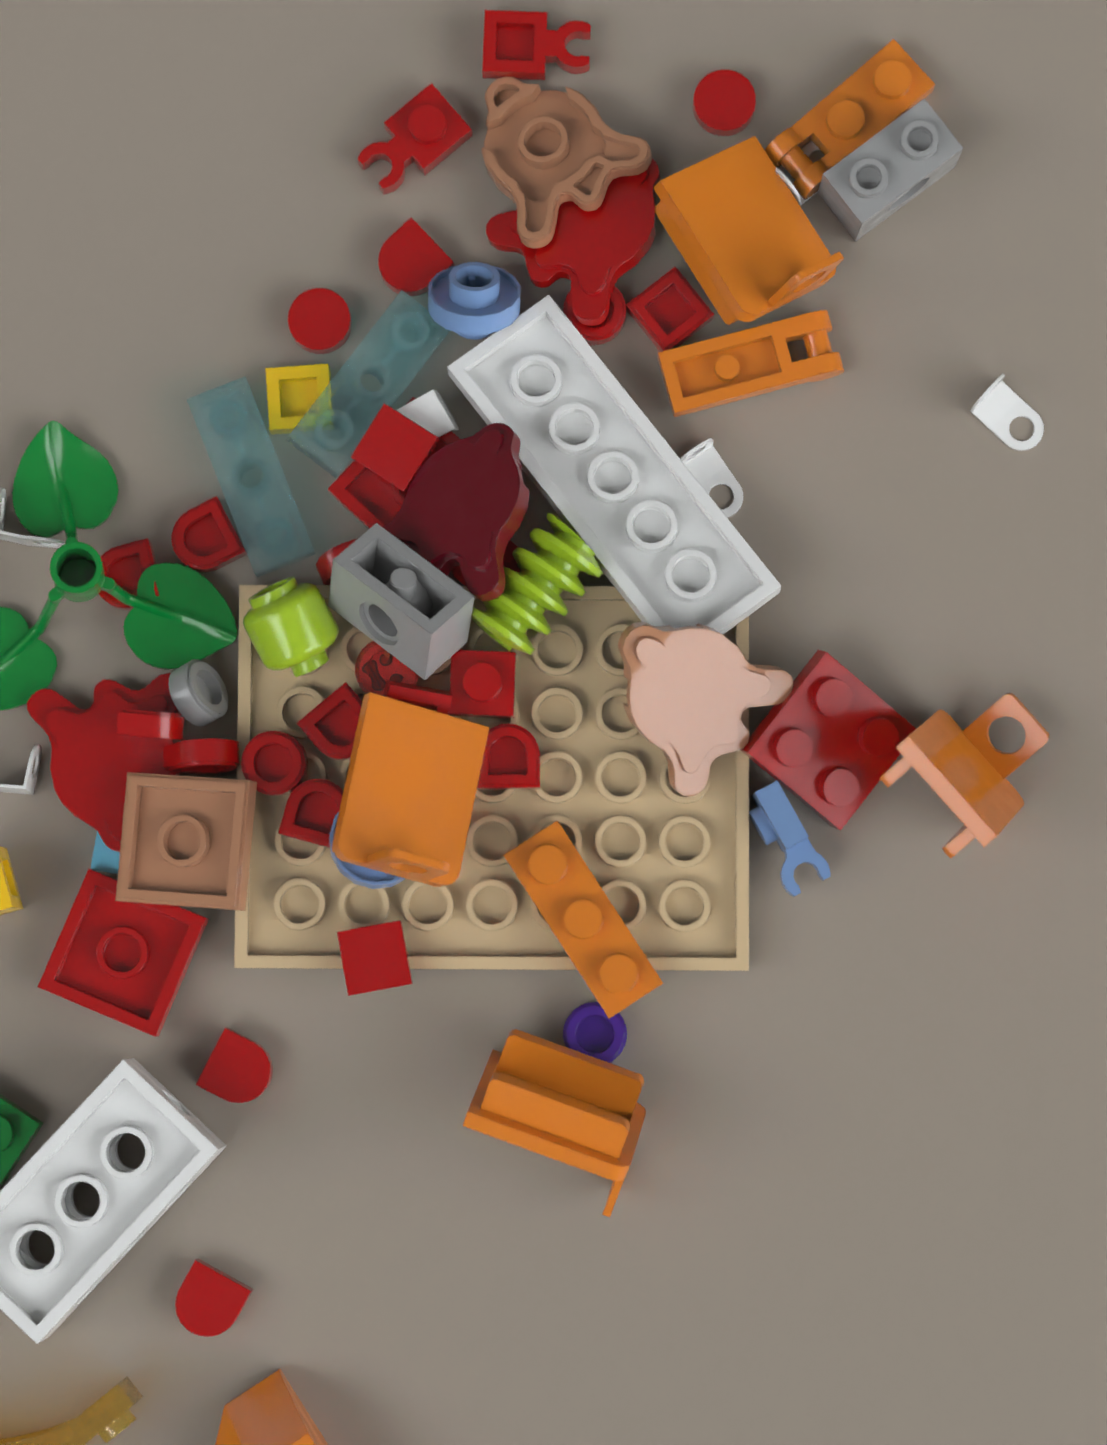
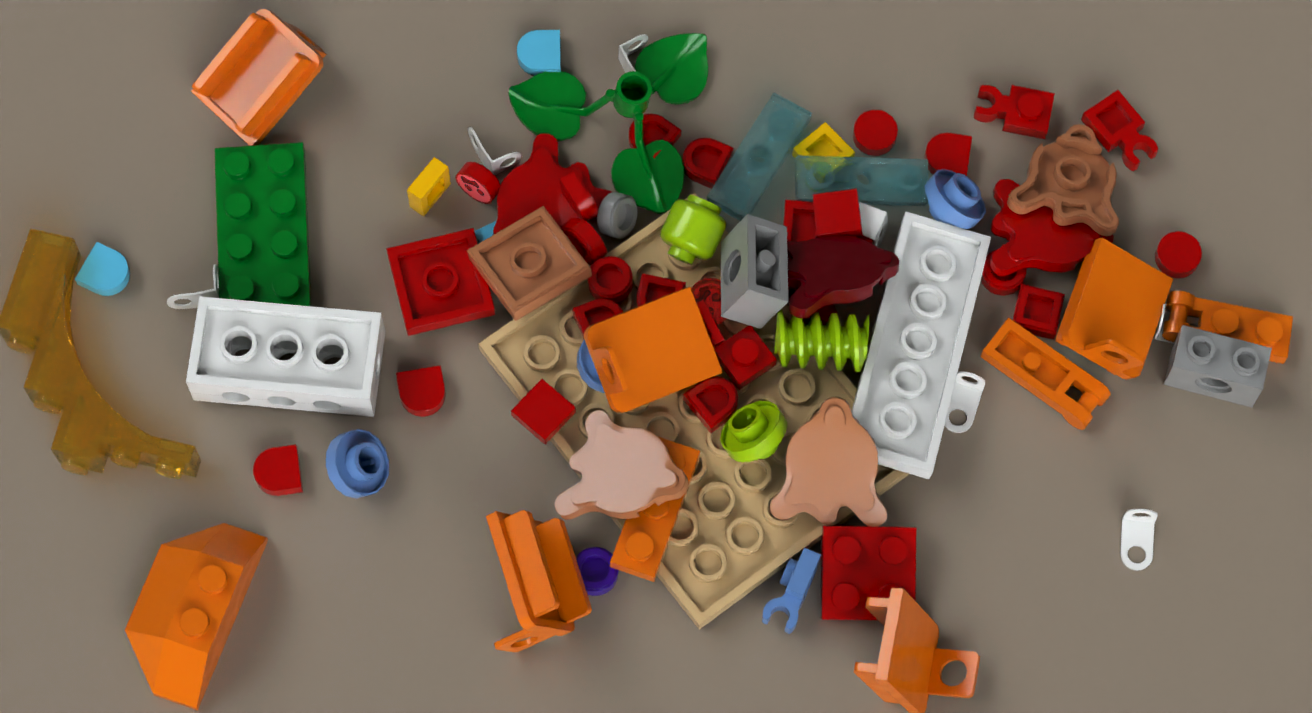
camera: 45 degrees right, 15 degrees down
none -> medium blue plate [326,429,389,499]
none -> red tile [455,162,500,204]
none -> nougat tile [554,410,689,520]
none -> lime plate [720,401,788,462]

